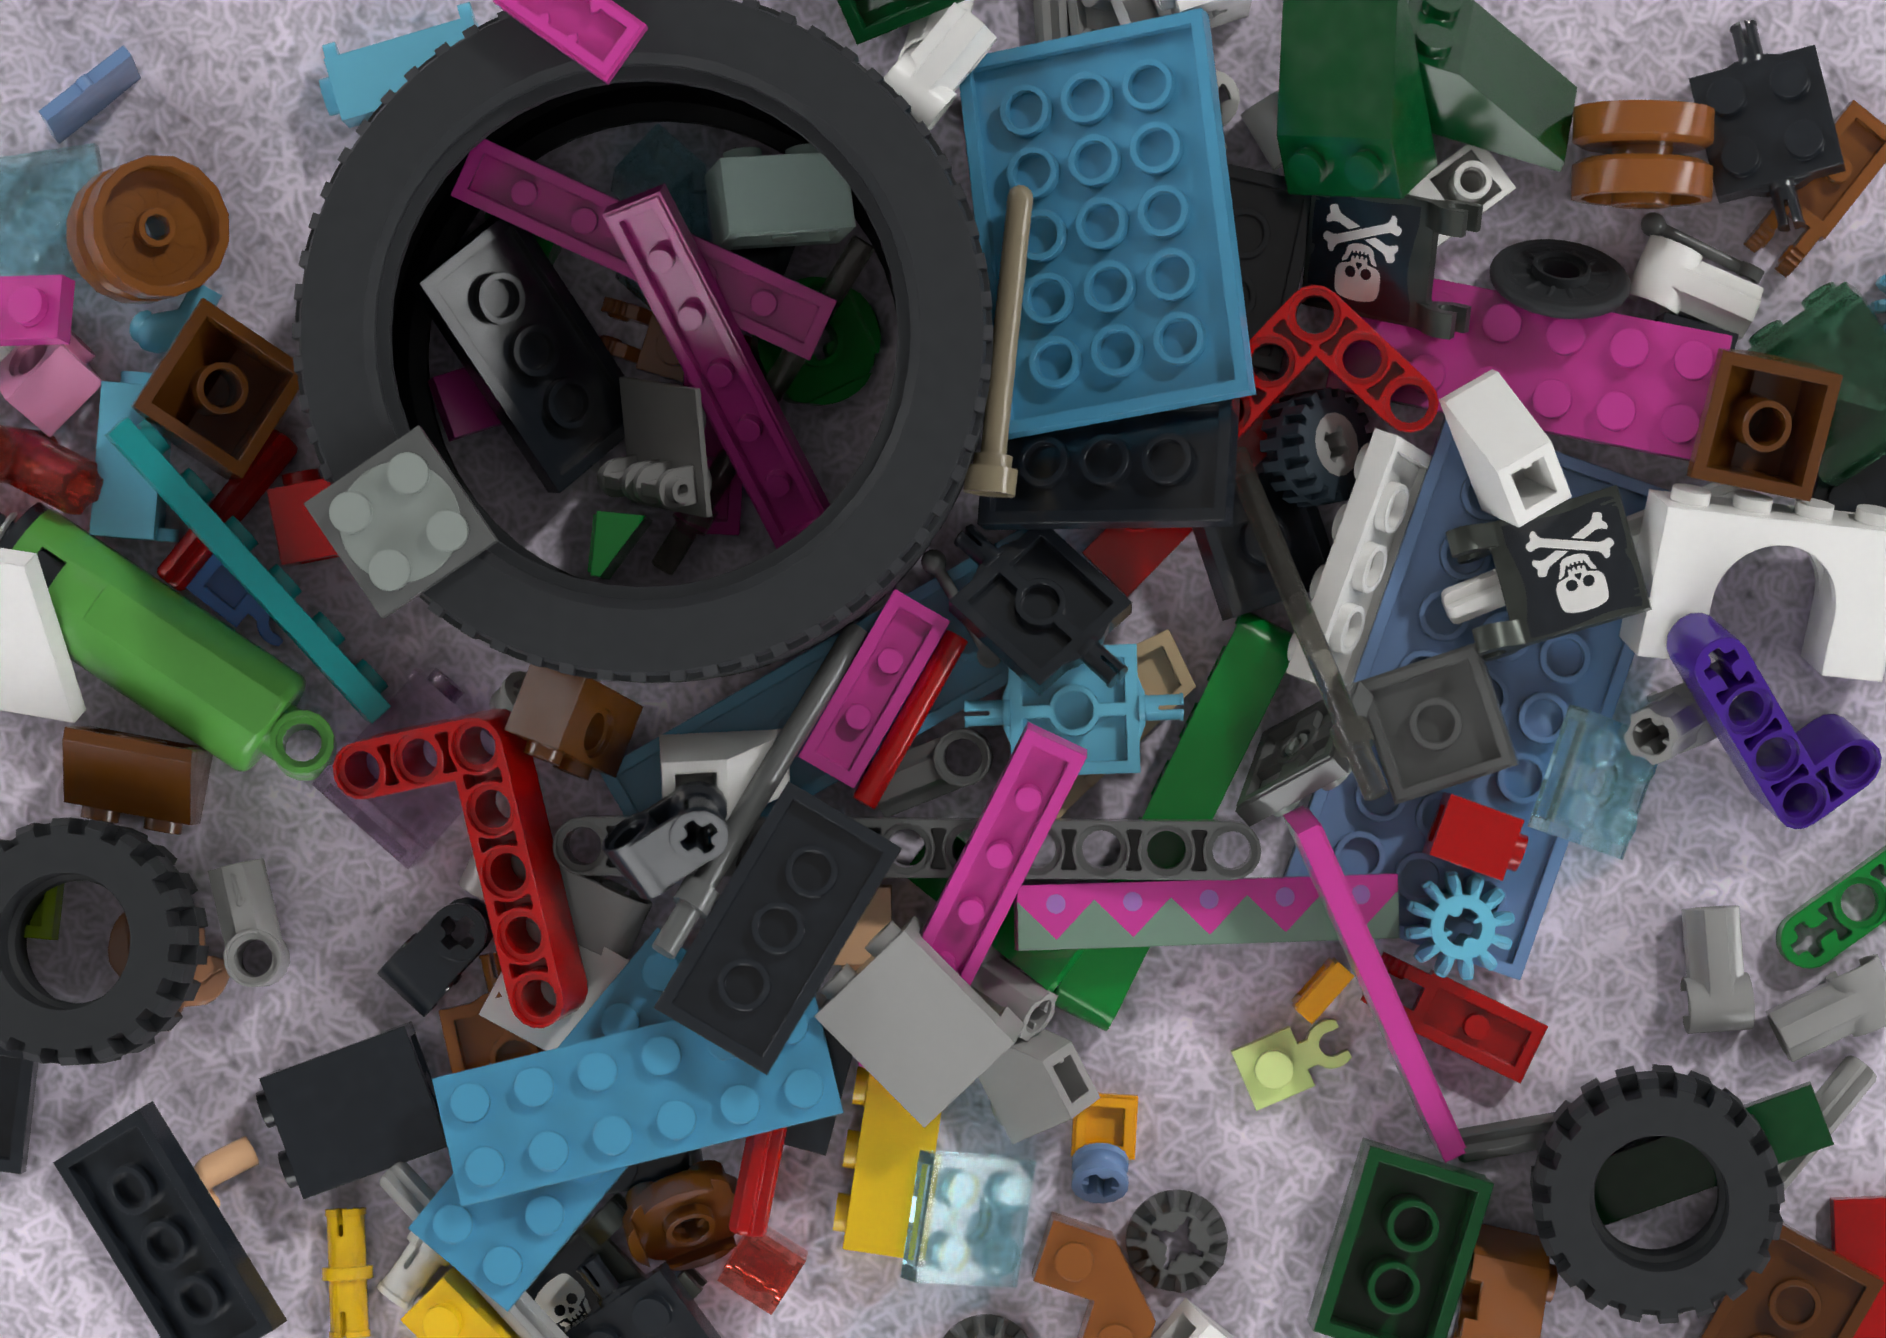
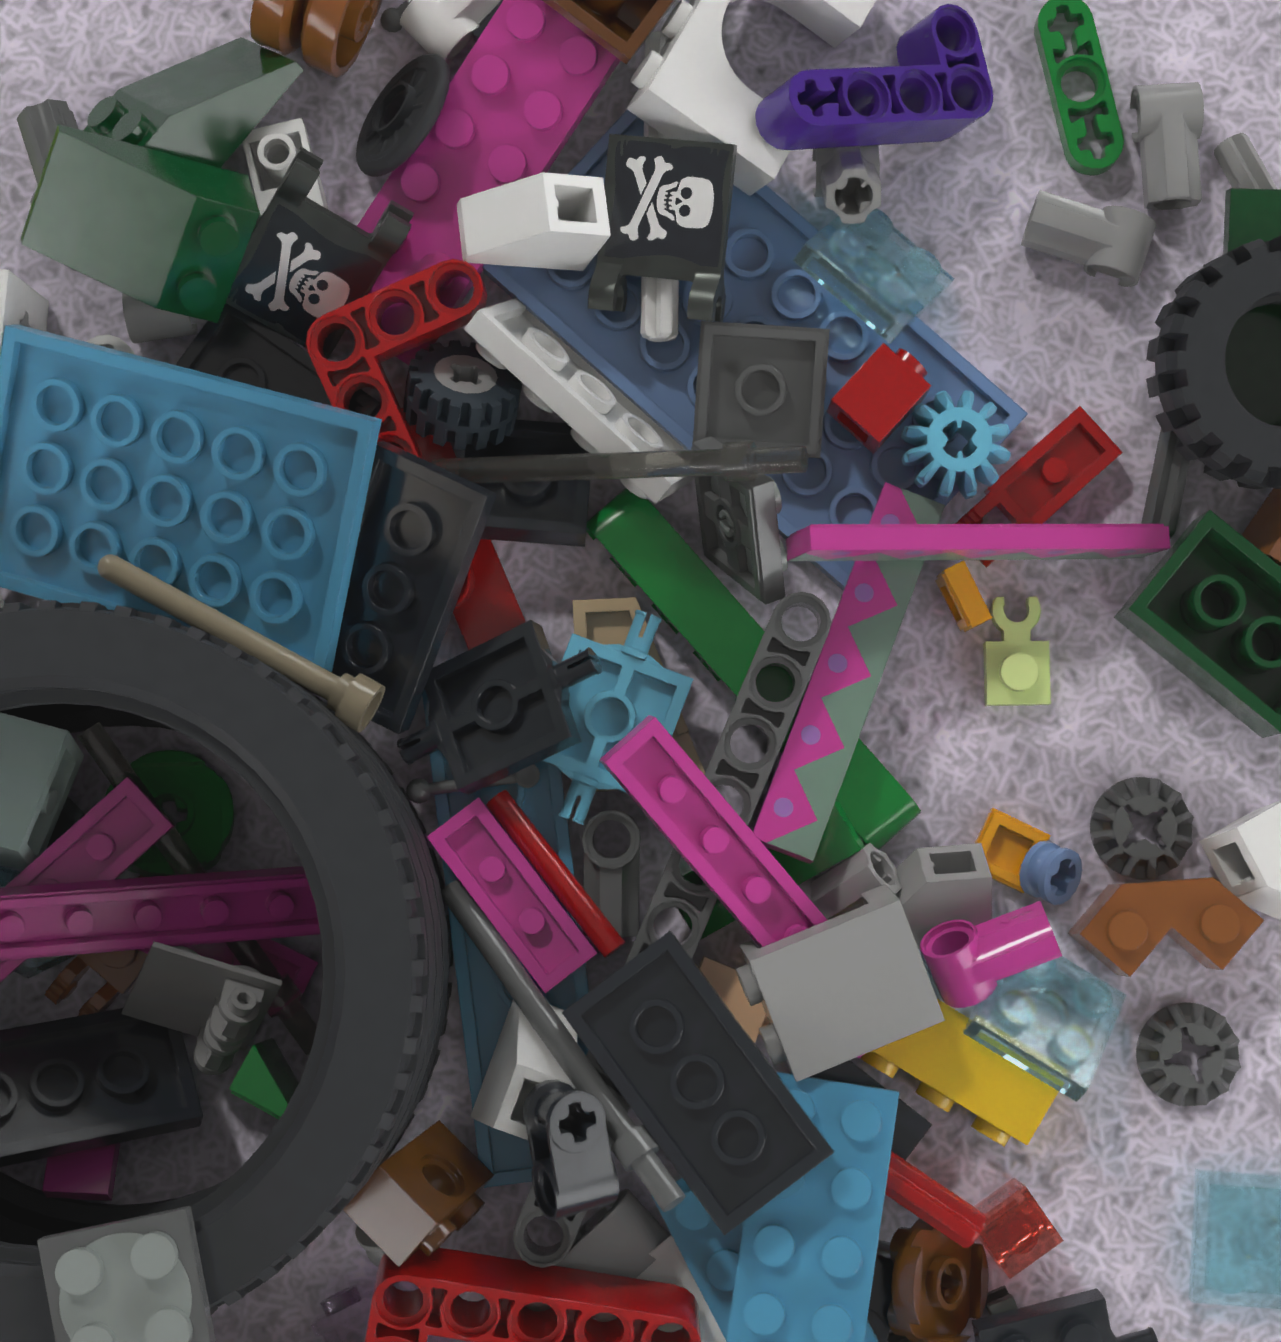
camera: 65 degrees left, 5 degrees down
none -> dark pink piece [920,901,1062,1008]

